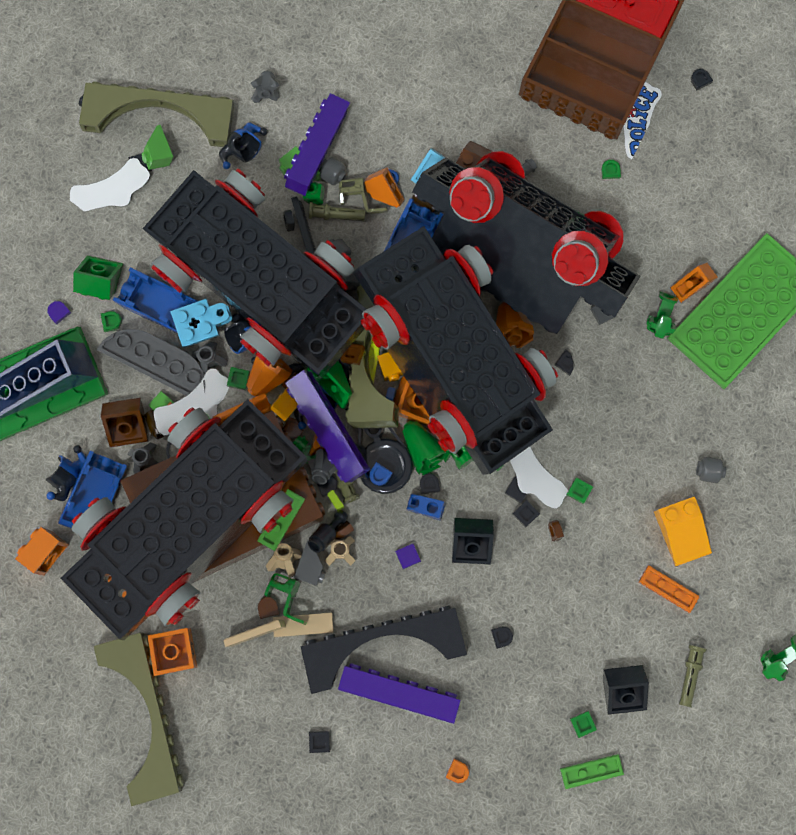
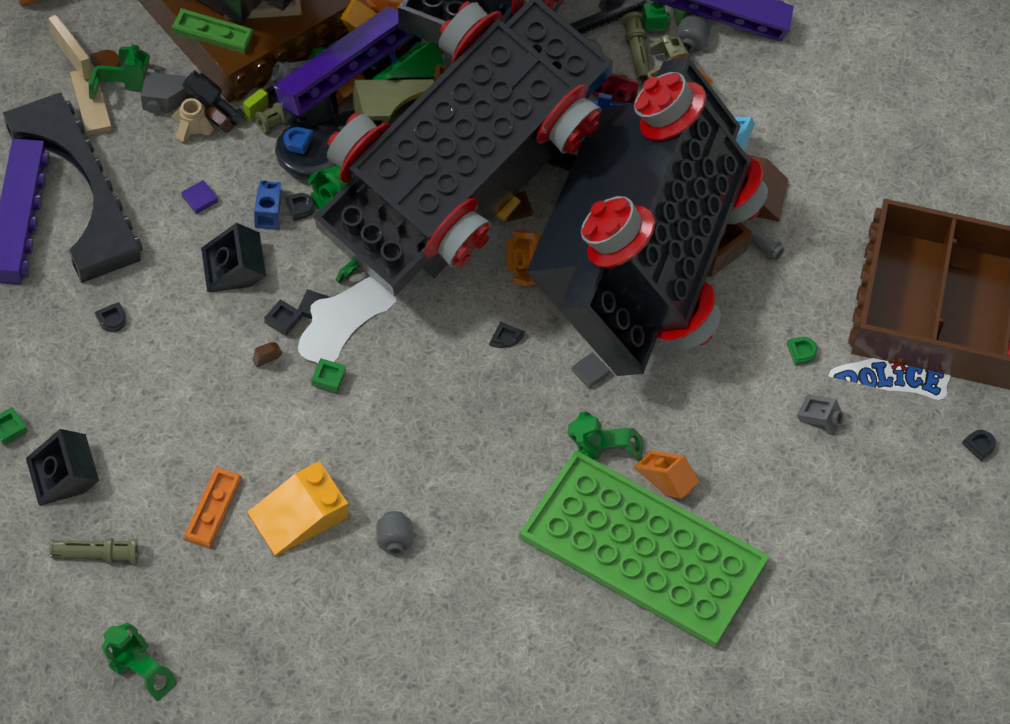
camera: 75 degrees right, 20 degrees down
tan rock [266,543,302,577] -> none
none -> dark red hips [593,73,641,103]
none -> dark grey bracket [797,394,843,435]

